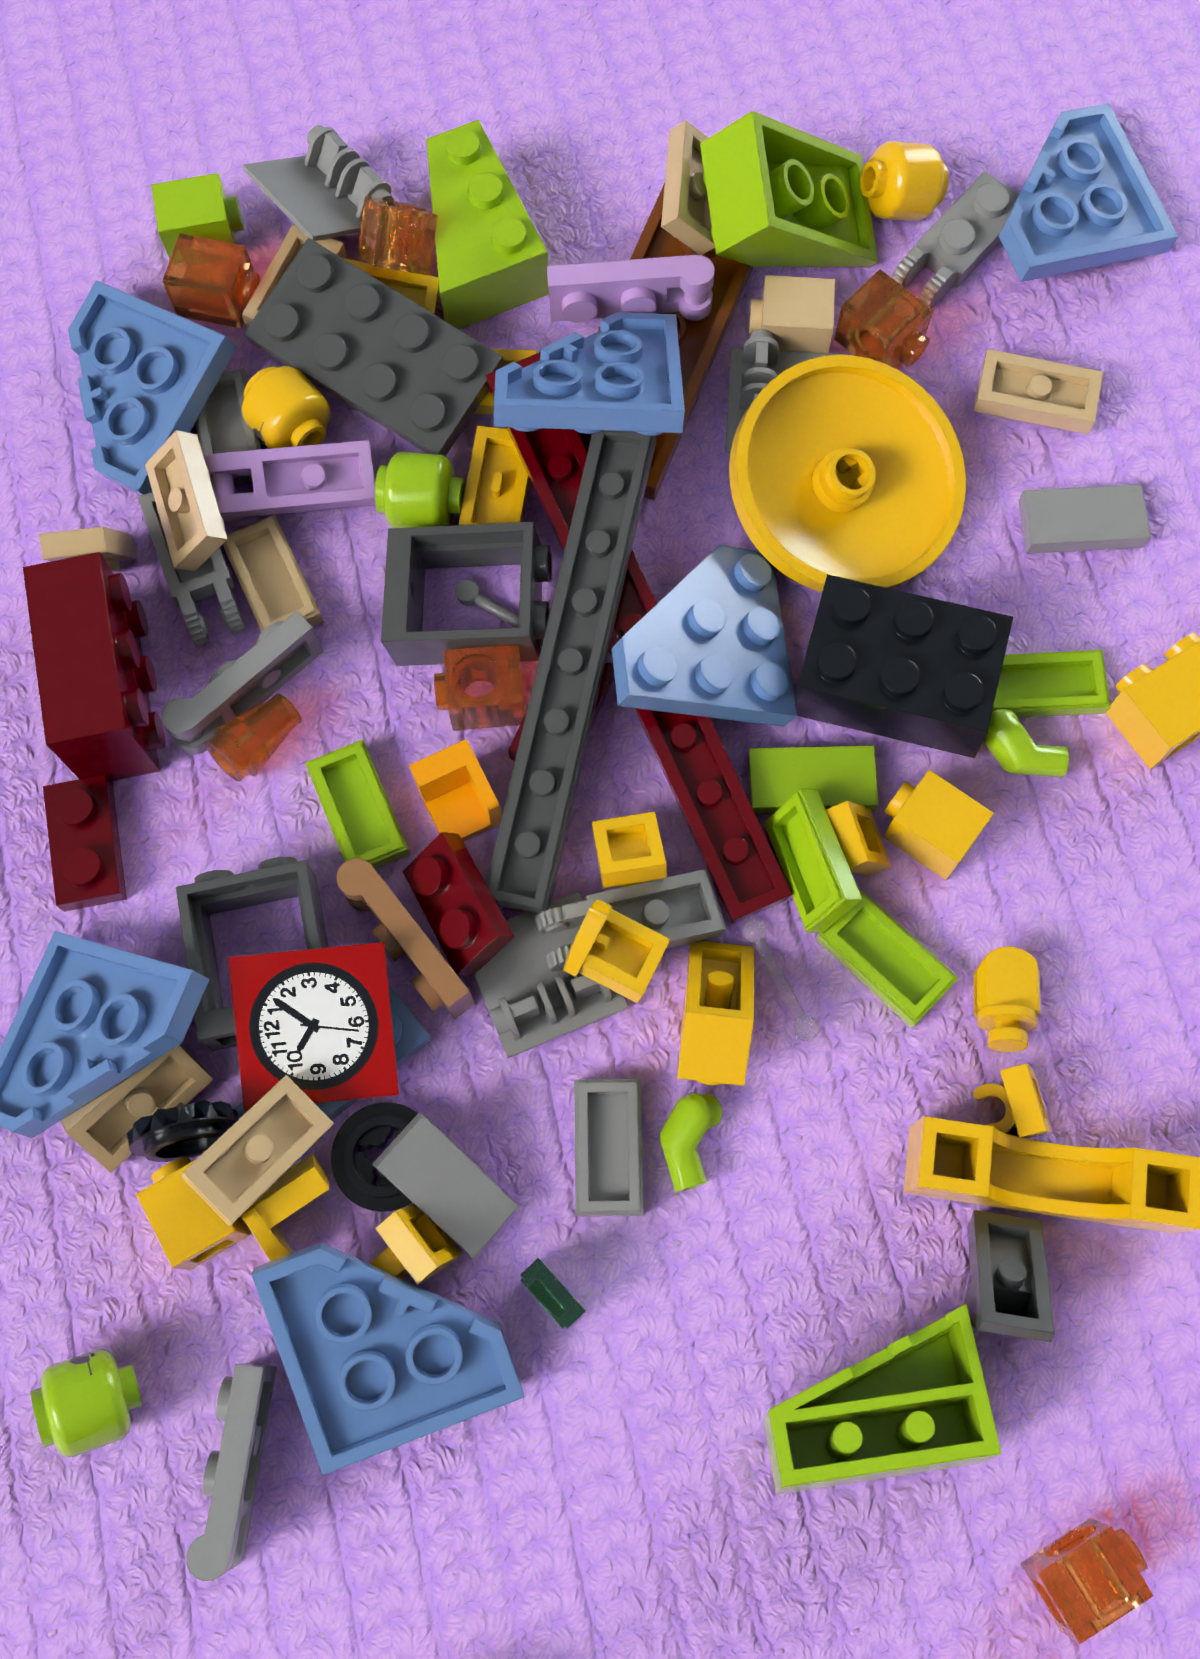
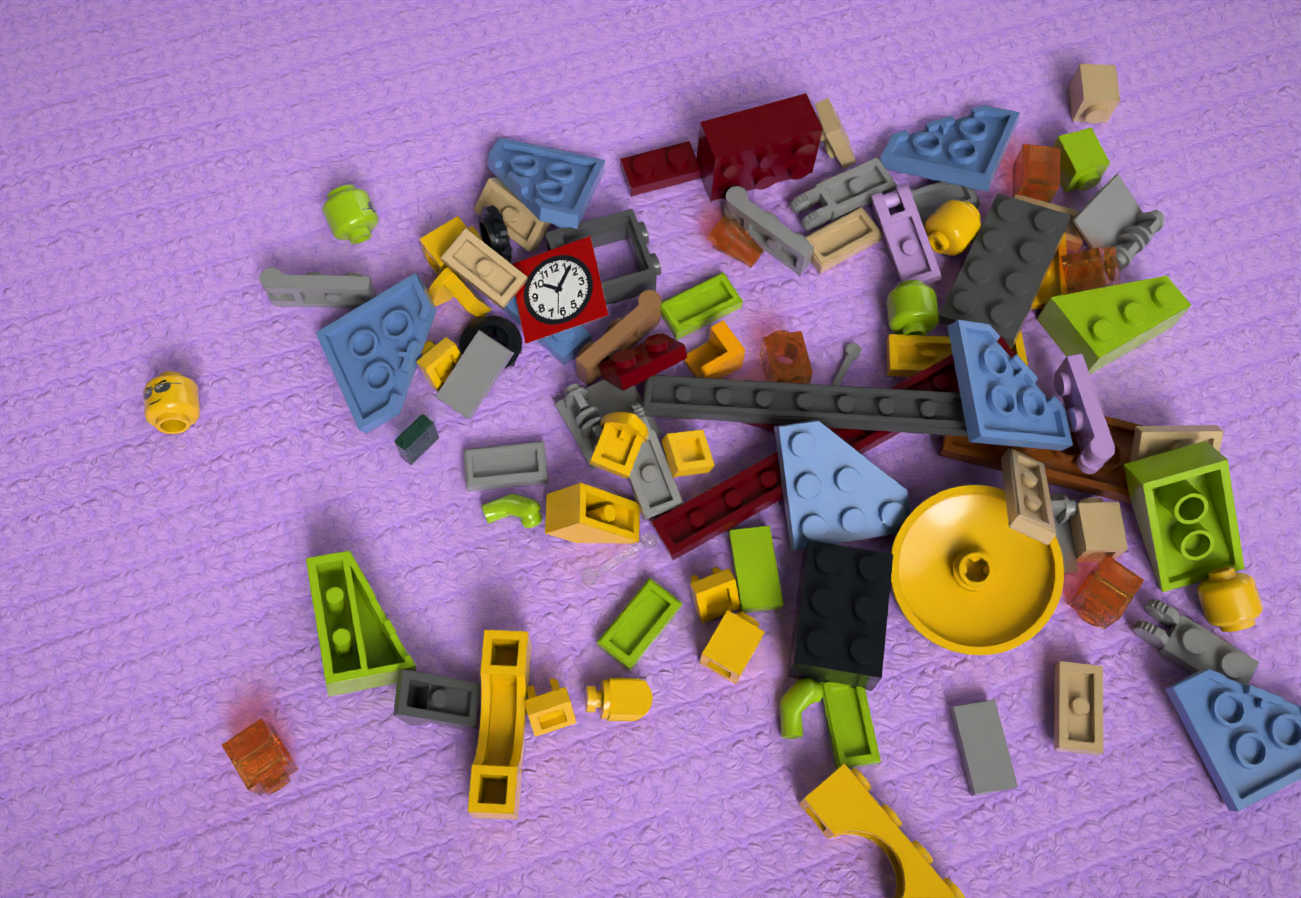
camera: 80 degrees right, 5 degrees down
tan plate [145,430,227,571] -> none
dark grey window [381,522,552,666] -> none
lime tile [764,788,863,933] -> none
none -> tan tile [1001,448,1056,545]
none -> tan brick [1068,64,1120,123]

